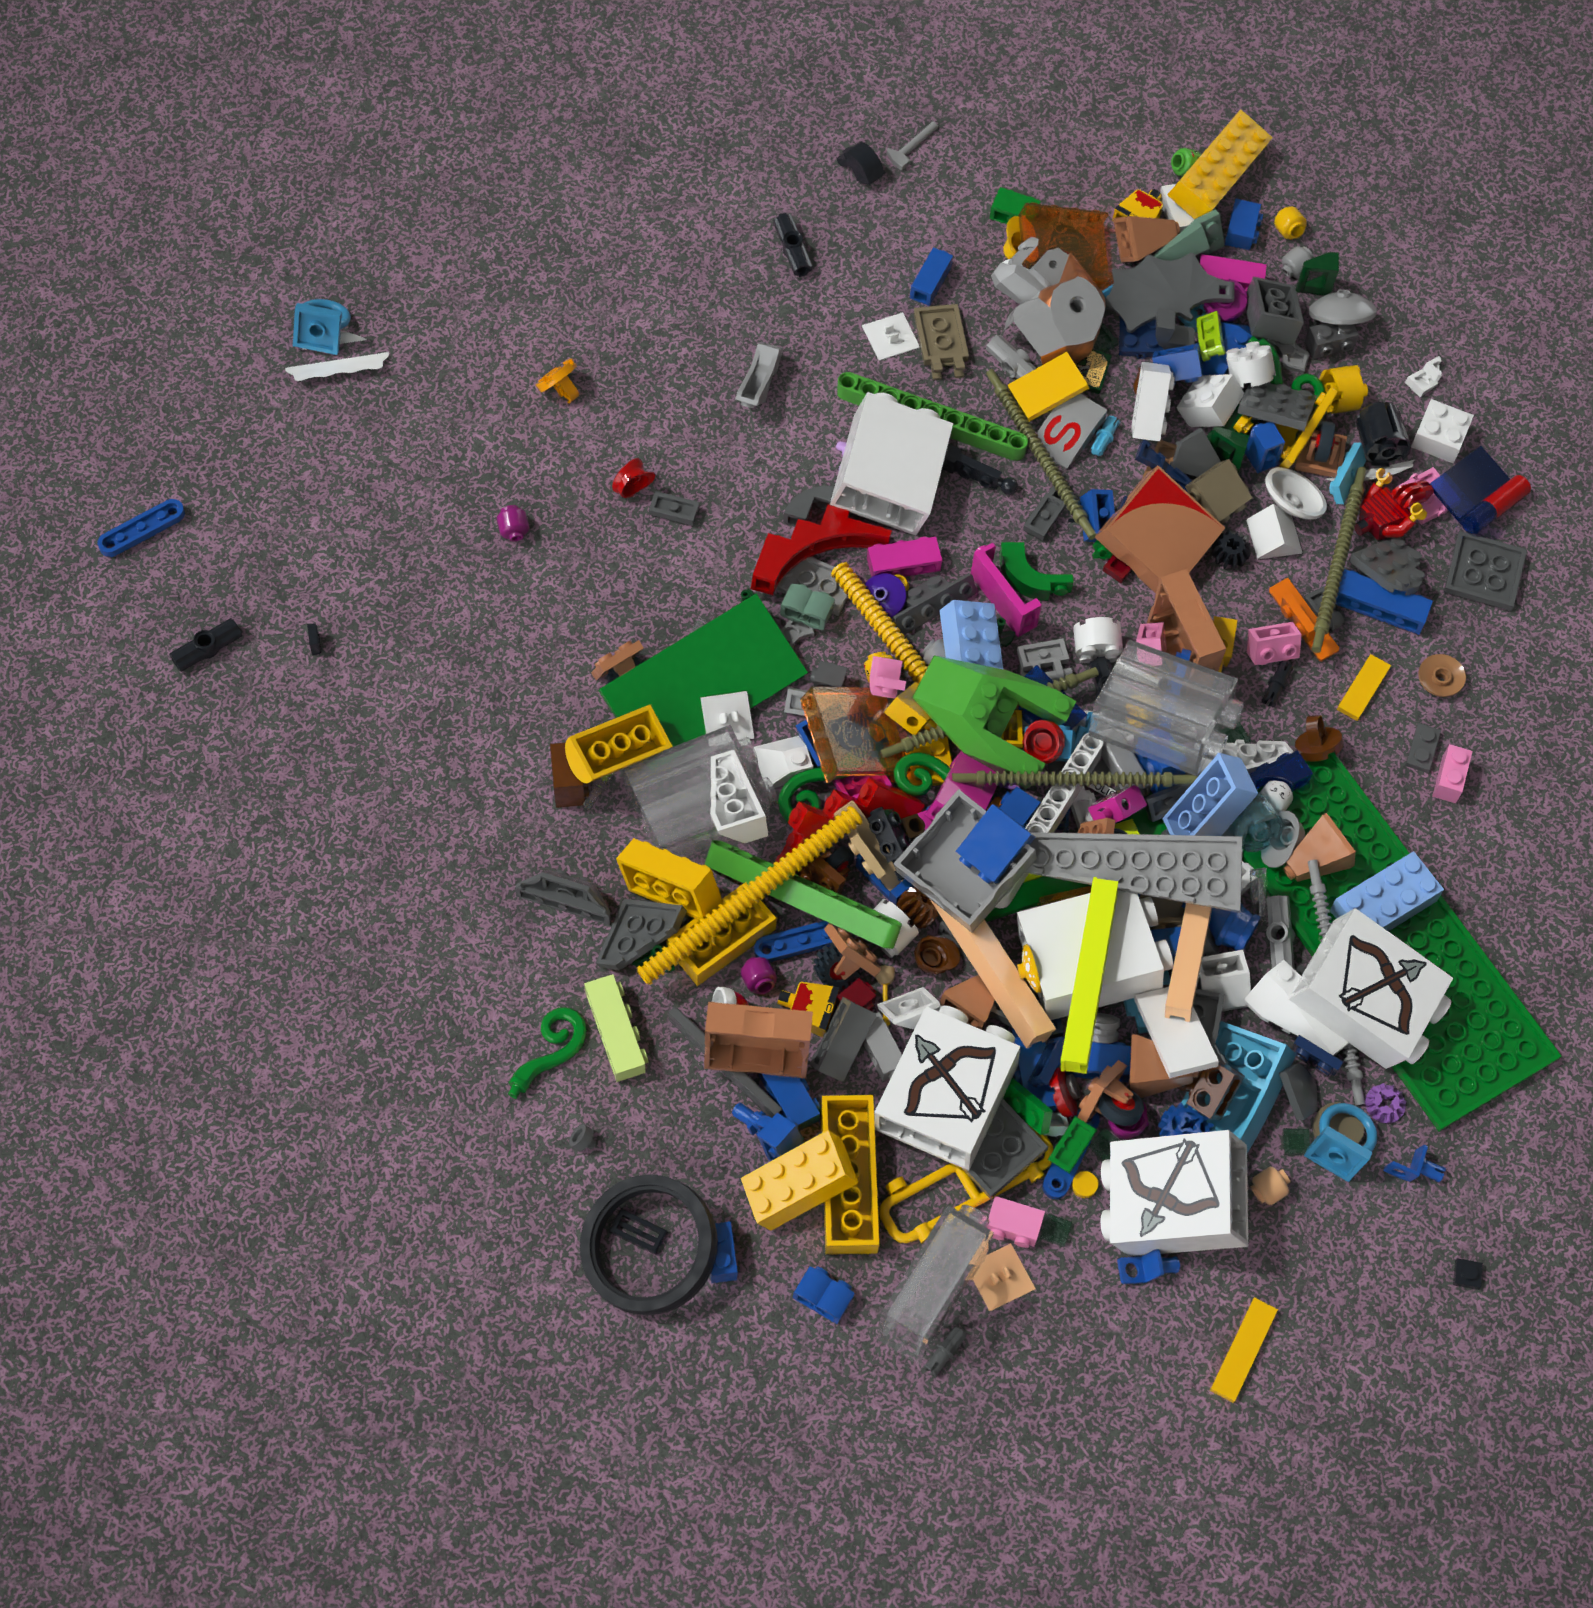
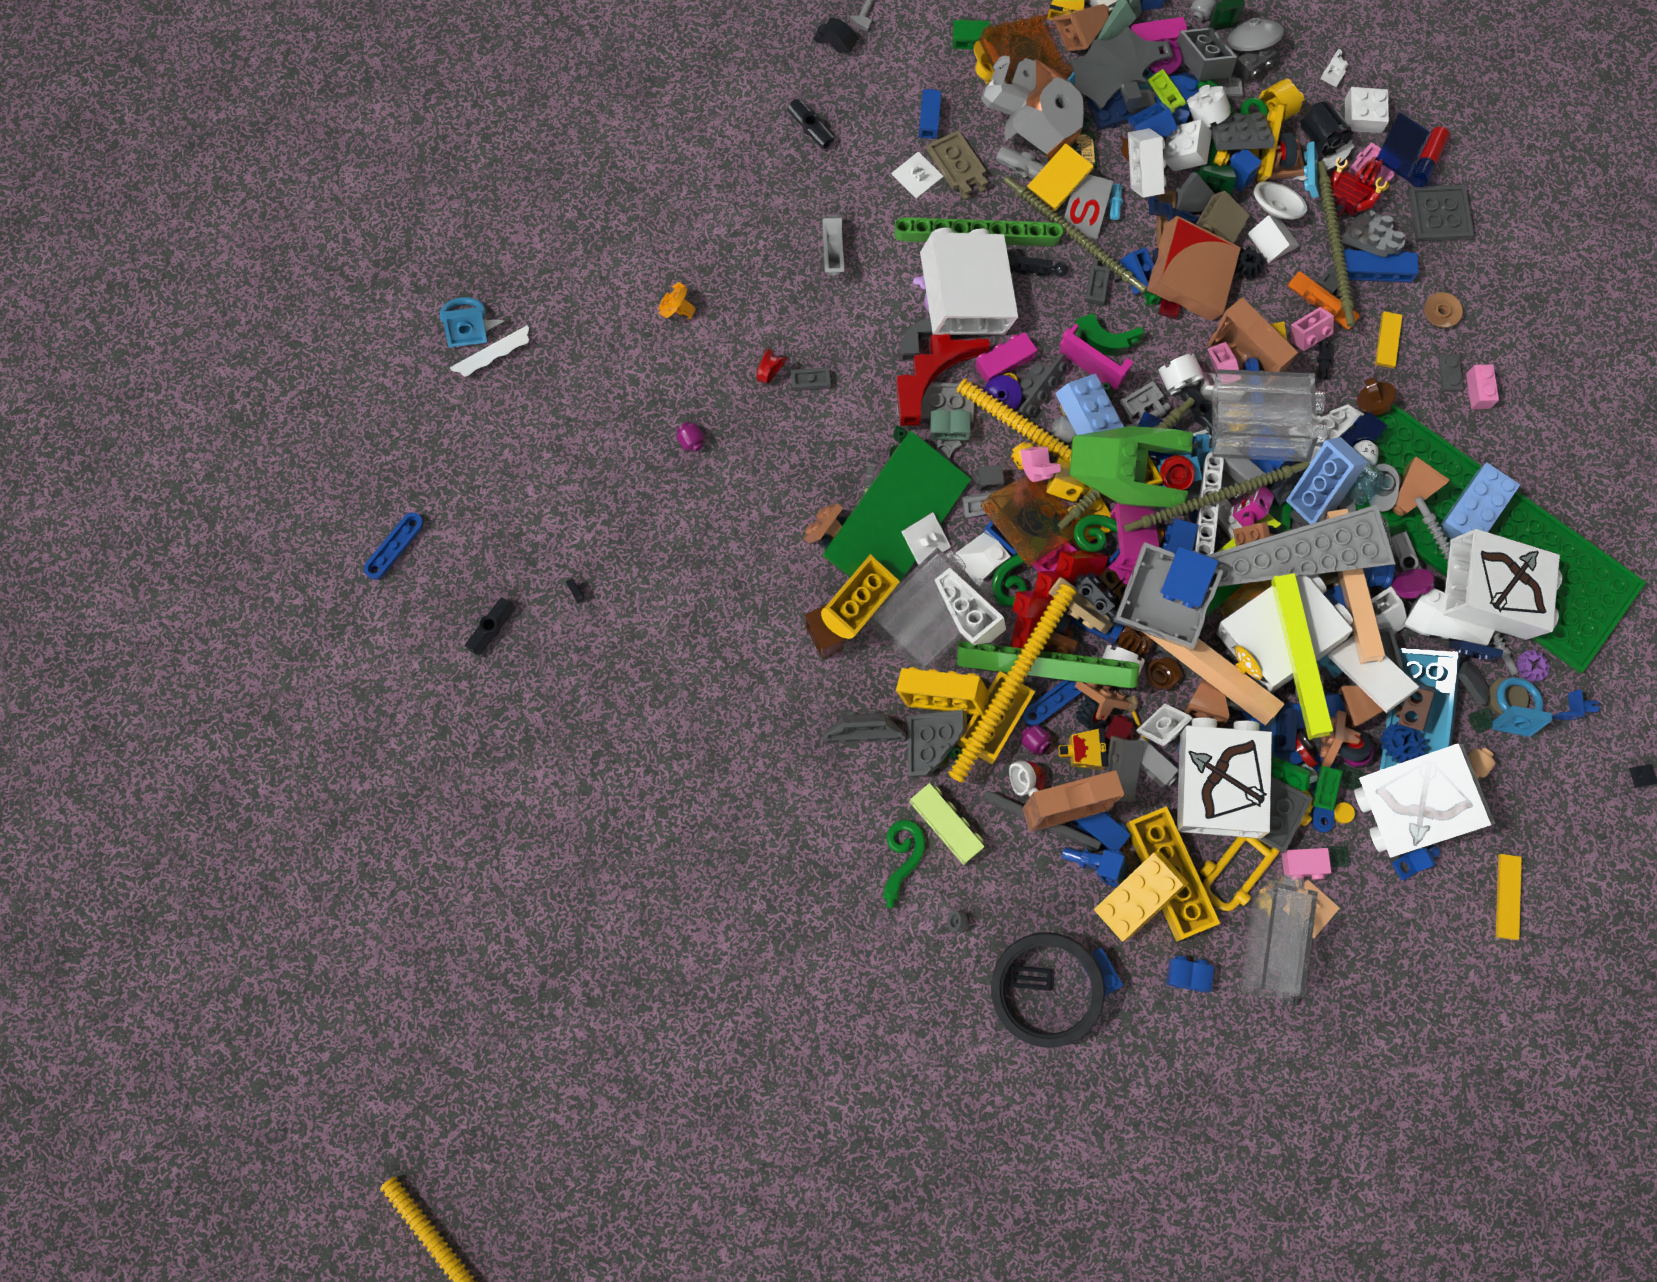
camera: 20 degrees left, 10 degrees up
none -> magenta tile [1392,569,1435,598]

